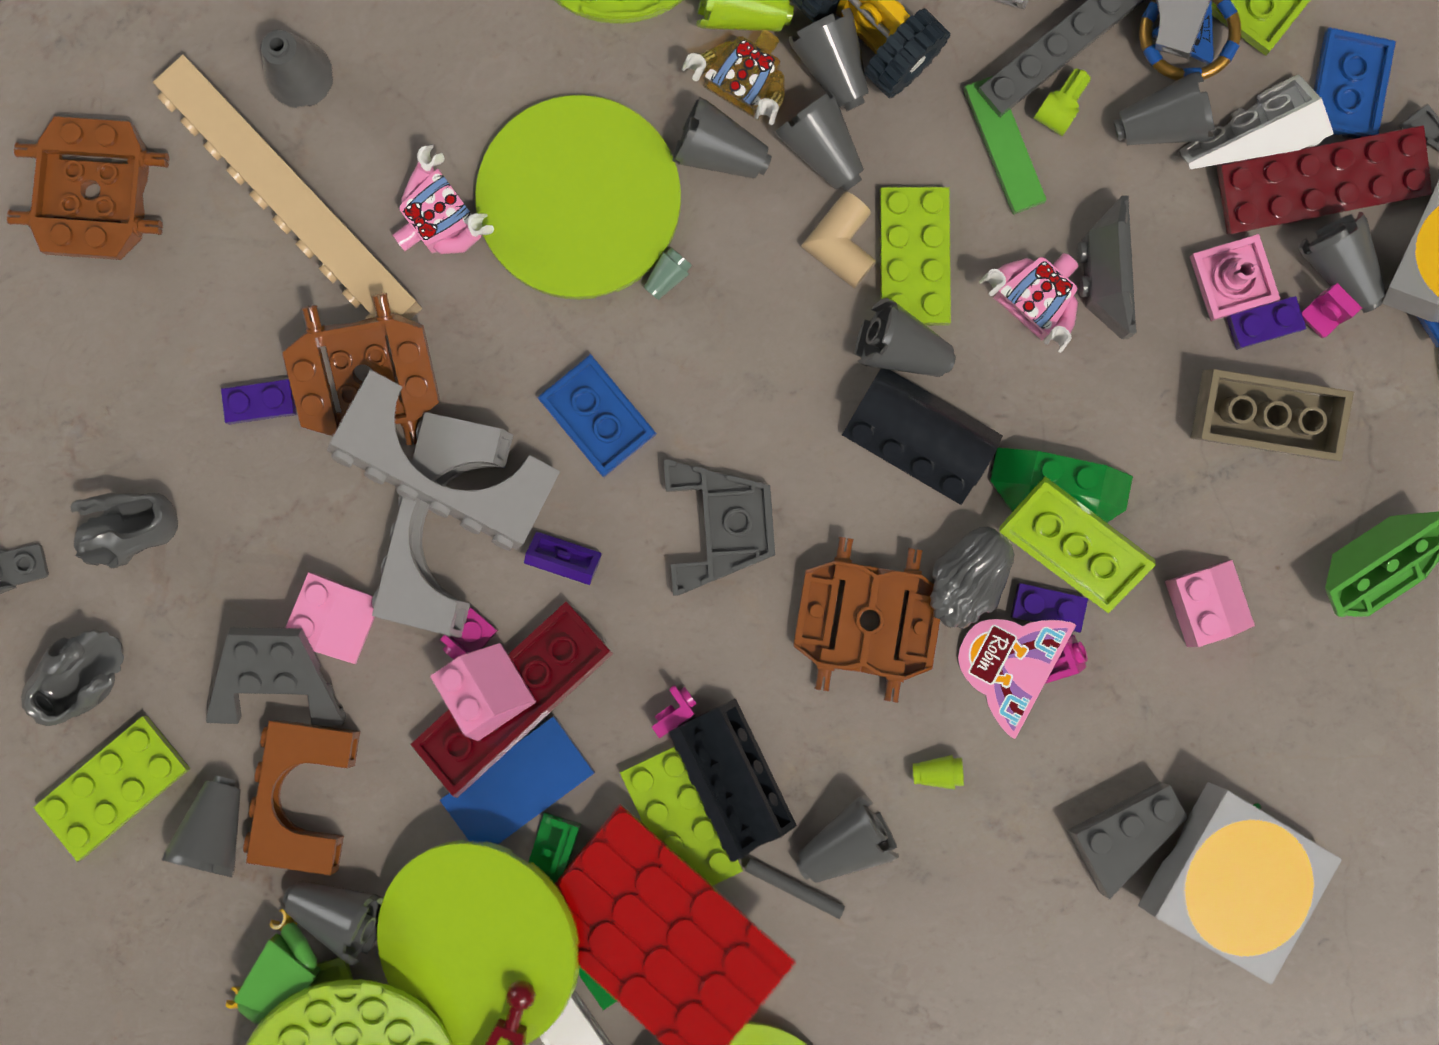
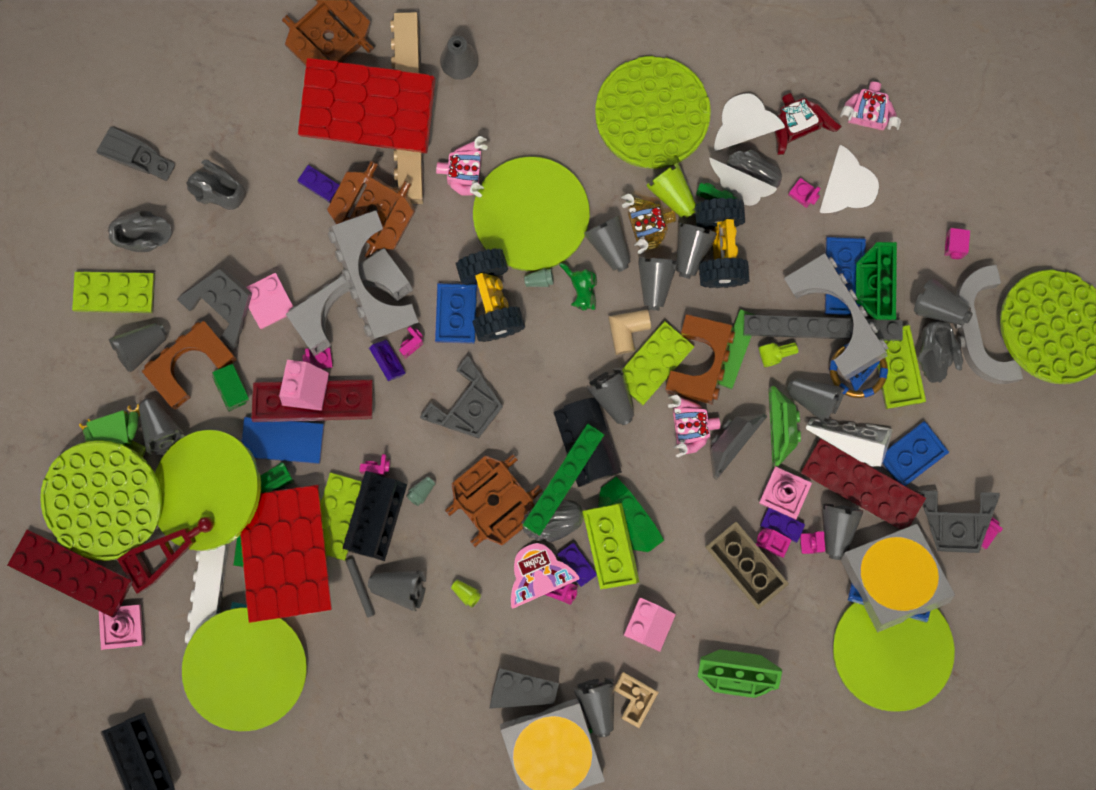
camera: 35 degrees right, 5 degrees down
none -> green hinge [212,364,249,412]
none -> red piece [298,58,436,154]
none -> dark pink bracket [399,326,423,359]
none -> sand green cone [406,477,436,506]
none -> black plate [456,248,525,342]
none -> green plate [522,424,605,537]
none -> green animal [559,263,597,311]
none -> dark grey cone [573,678,614,737]
none -> tan brick [614,672,659,728]
none -> dark orange arch [665,314,736,405]
none -> dark pink bracket [756,528,791,558]
none -> bright green wedge [768,386,801,468]

